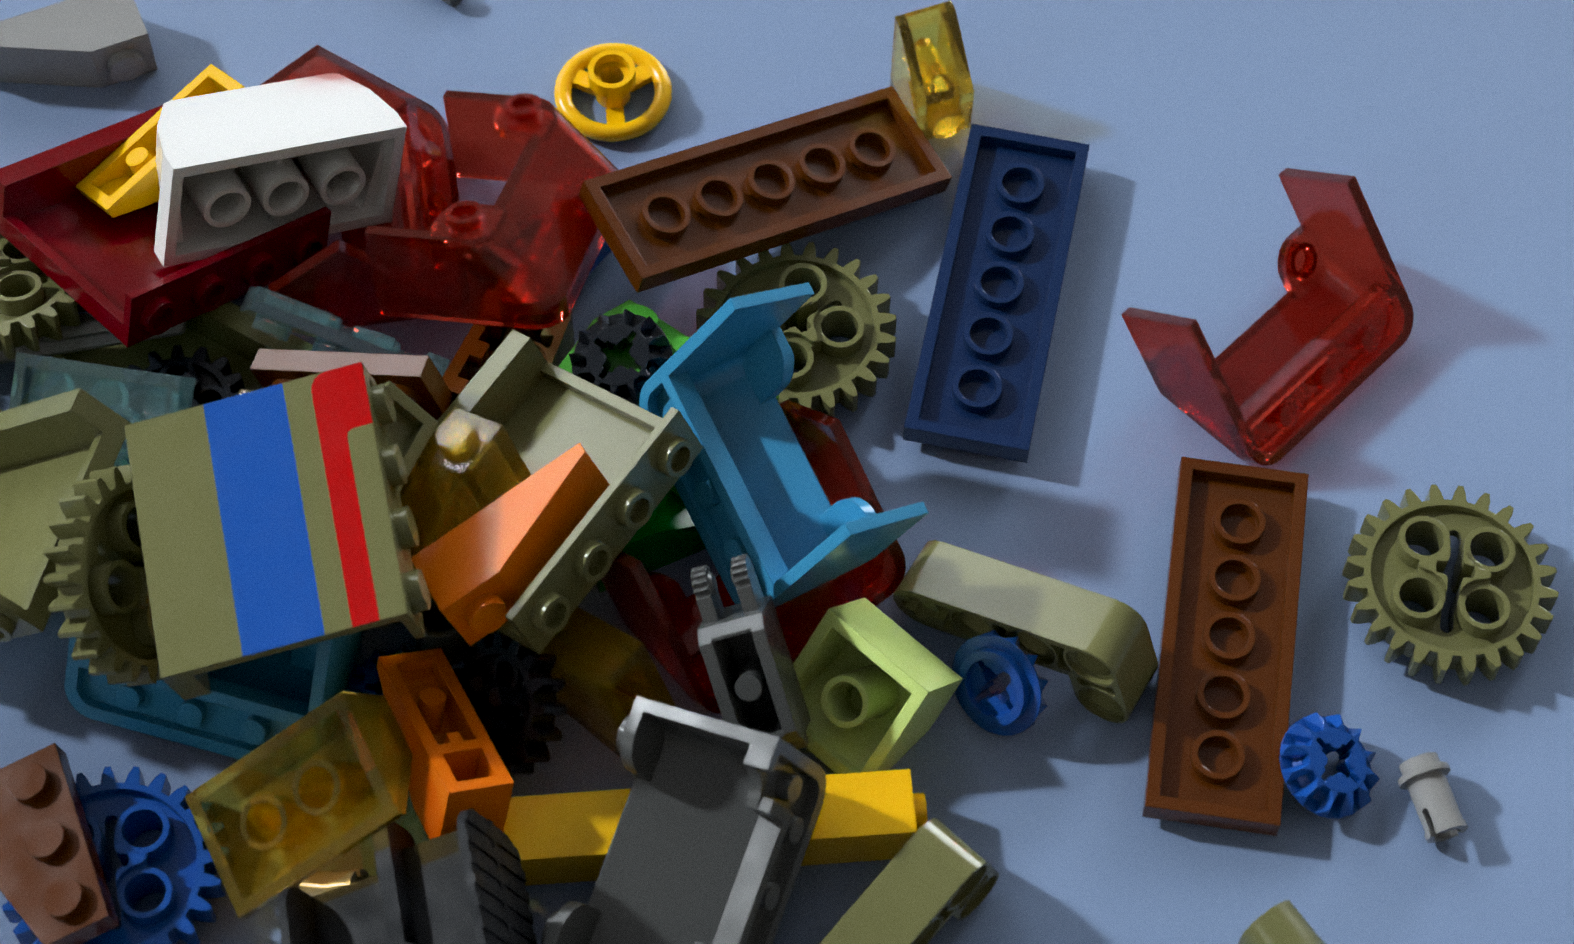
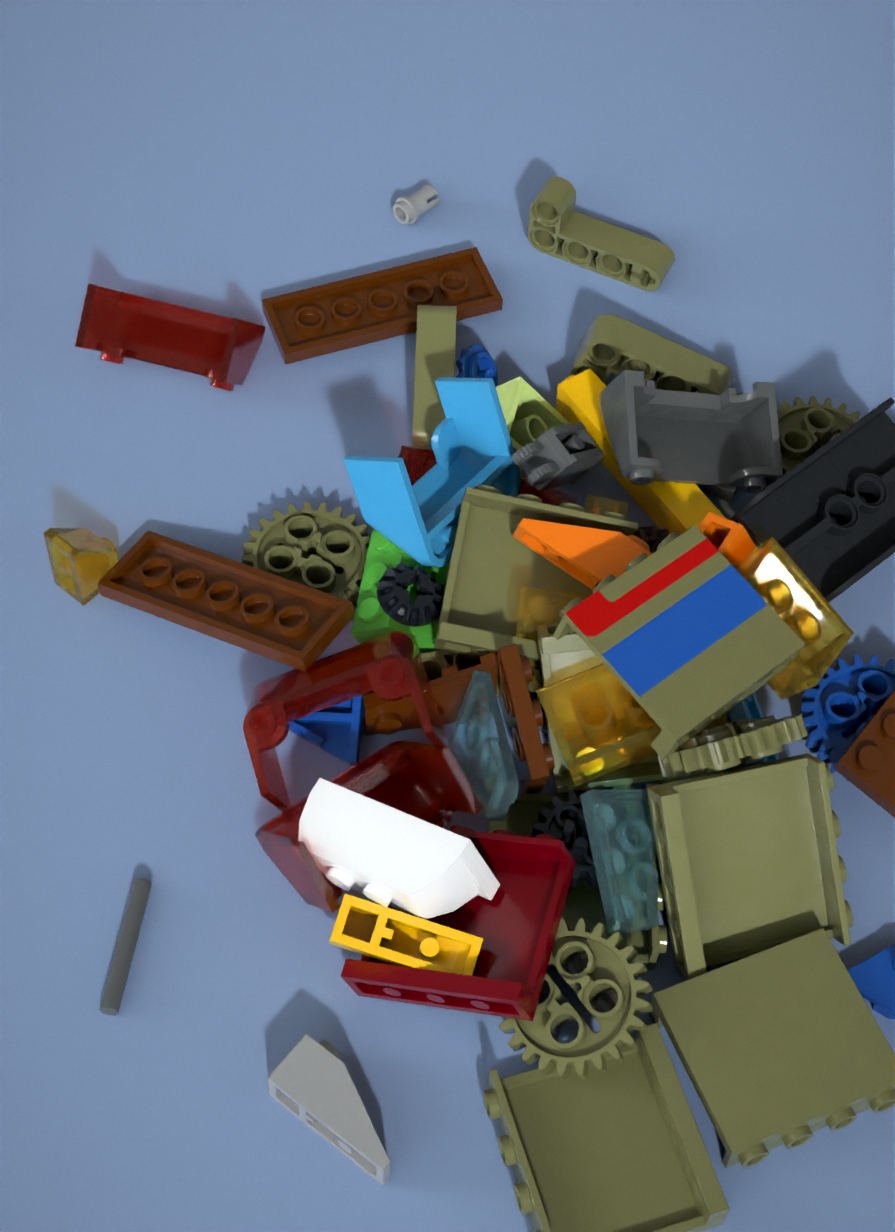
camera: 120 degrees left, 5 degrees down
yellow piece [554,43,672,142] -> none
dark blue plate [903,124,1090,463] -> none
blue gear [1279,712,1380,819] -> none
olive gear [1342,484,1559,685] -> none

